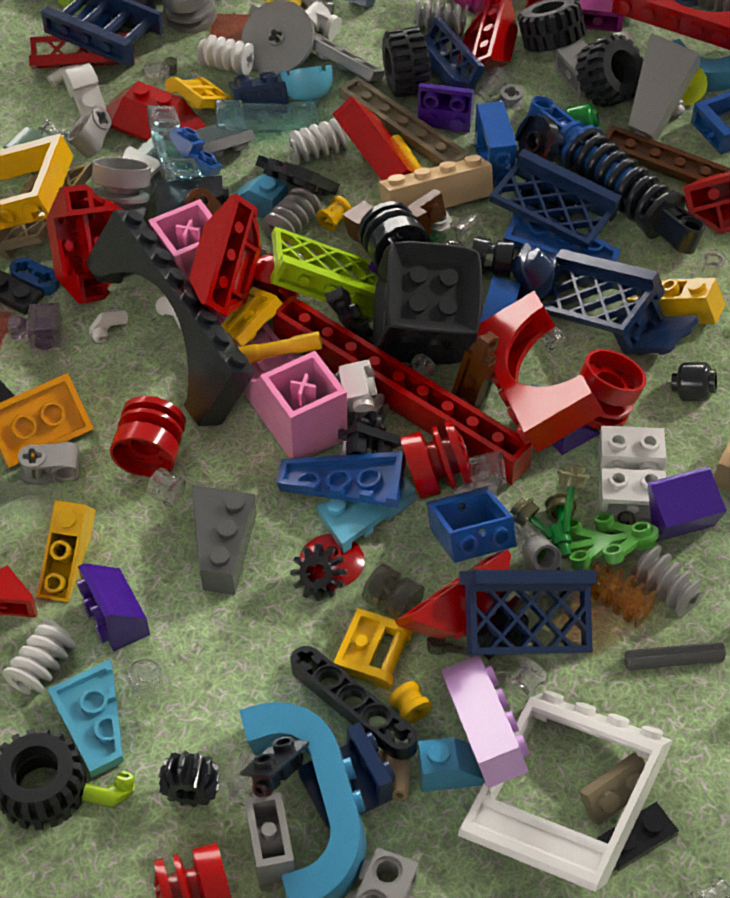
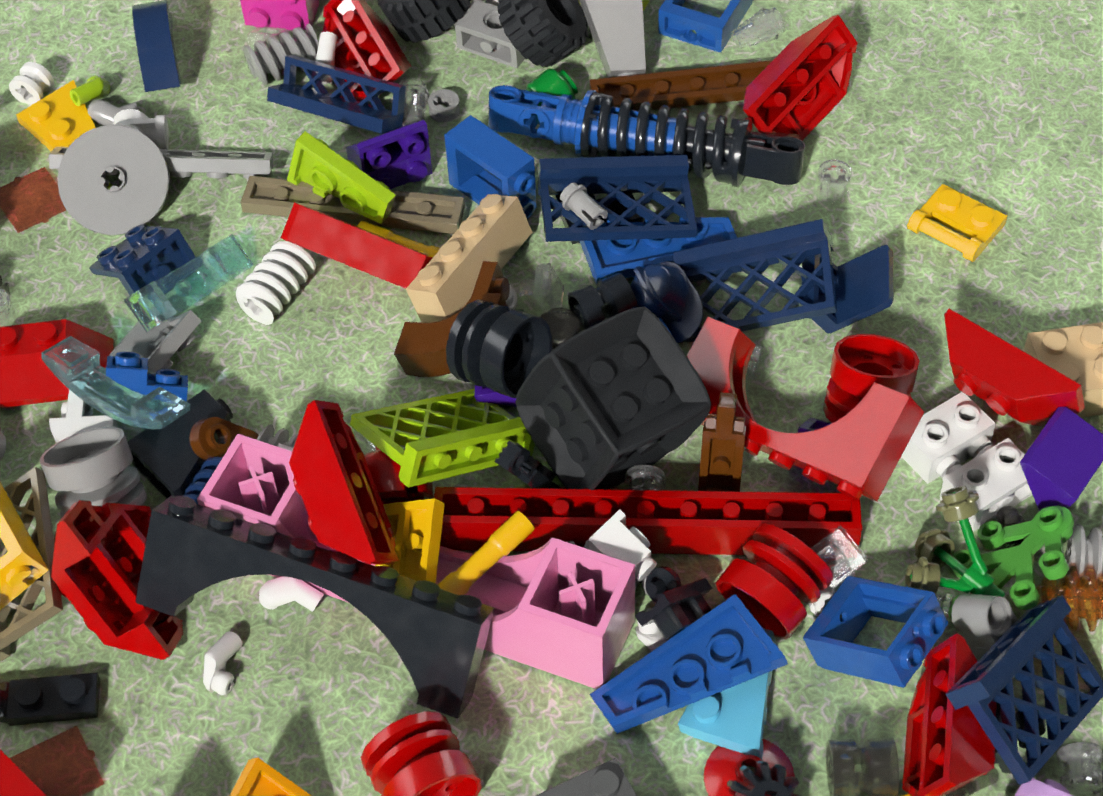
camera: 35 degrees left, 0 degrees up
brick [8,303,63,350] -> none
blue beam [9,258,59,296] -> none
yellow plate [165,77,233,110] -> none
white piece [197,34,254,75] -> none
dark azure slope [234,174,288,218] -> none
black plate [255,155,340,196] -> none
light grey piece [262,187,322,244] -> none
medium azure cylinder [280,65,333,106] -> none
yellow bush [316,195,352,231] -> none
black tyre [382,26,431,98] -> none
black plate [515,115,563,162] -> none
yellow slope [626,278,726,325] -> none
black head [671,362,717,401] -> none
none -> lime wing [287,131,396,224]
none -> white arm [315,32,337,85]
none -> light grey pin [560,183,608,230]
none -> red wedge [944,308,1085,426]

